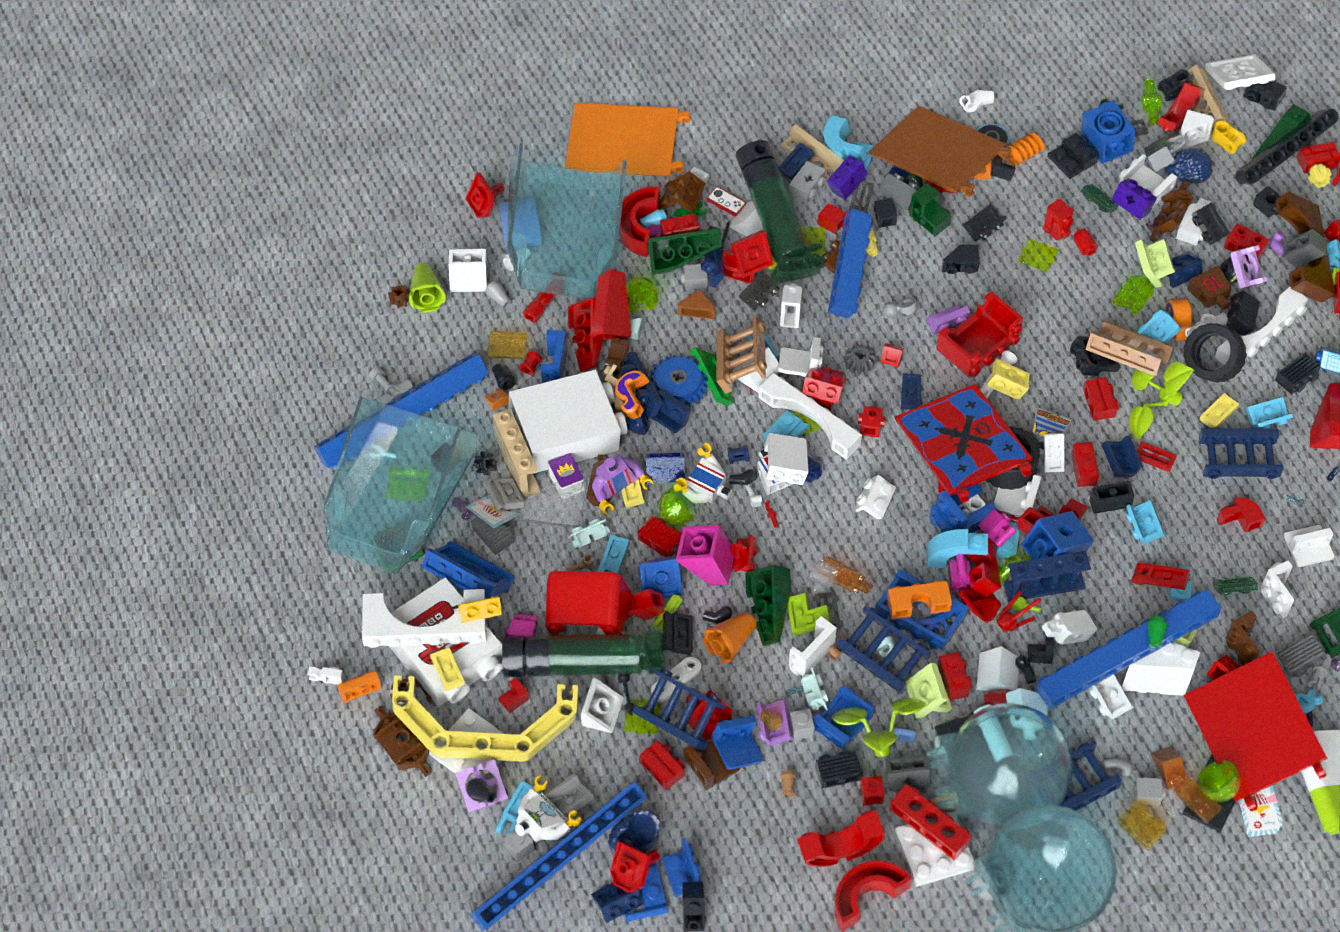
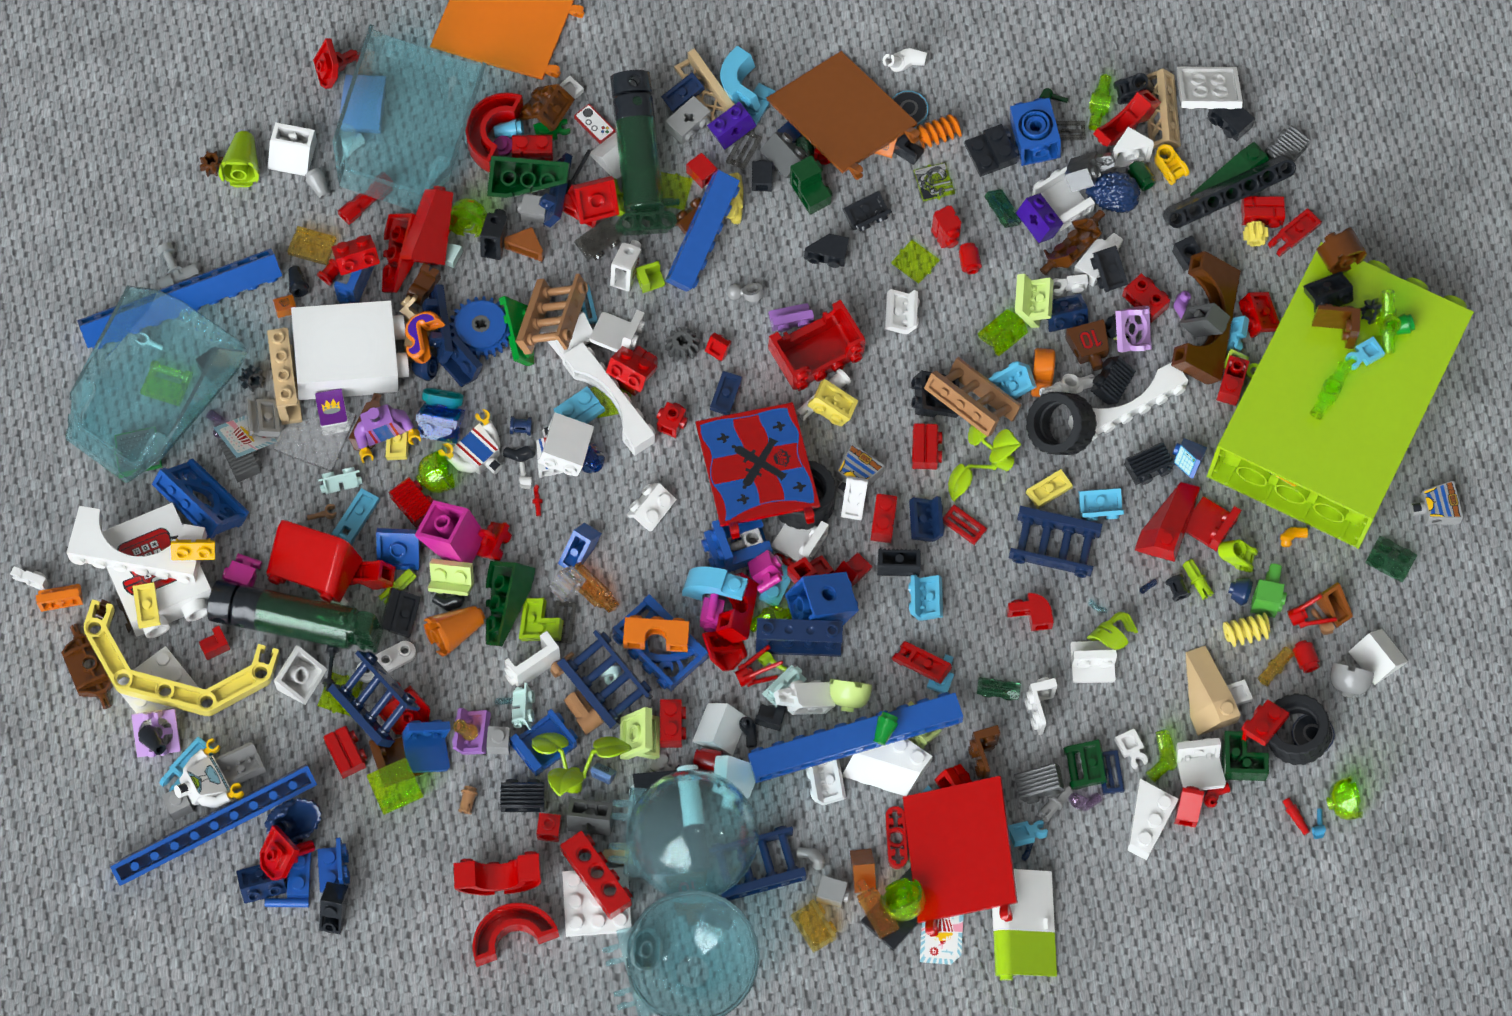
camera: 10 degrees right, 10 degrees up
none -> red bracket [331,234,380,275]
none -> clear neon green bracket [367,758,424,815]
none -> teal plate [422,388,464,409]
none -> yellowish green bracket [428,559,474,596]
none -> black torso [480,209,508,260]
none -> blue slope [558,523,602,574]
none -> medium nougat piece [564,690,603,735]
none -> lime panel [636,261,665,293]
none -> light aqua hinge [762,665,807,707]
none -> yellowish green cylinder [829,679,872,712]
none -> white bracket [885,289,920,334]
none -> red beam [885,806,908,869]
none -> piece [913,163,955,202]
none -> white plate [1053,274,1088,296]
none -> lime helmet [1087,611,1138,650]
none -> dark green brick [1127,160,1156,191]
none -> dark grey brick [1265,125,1311,171]

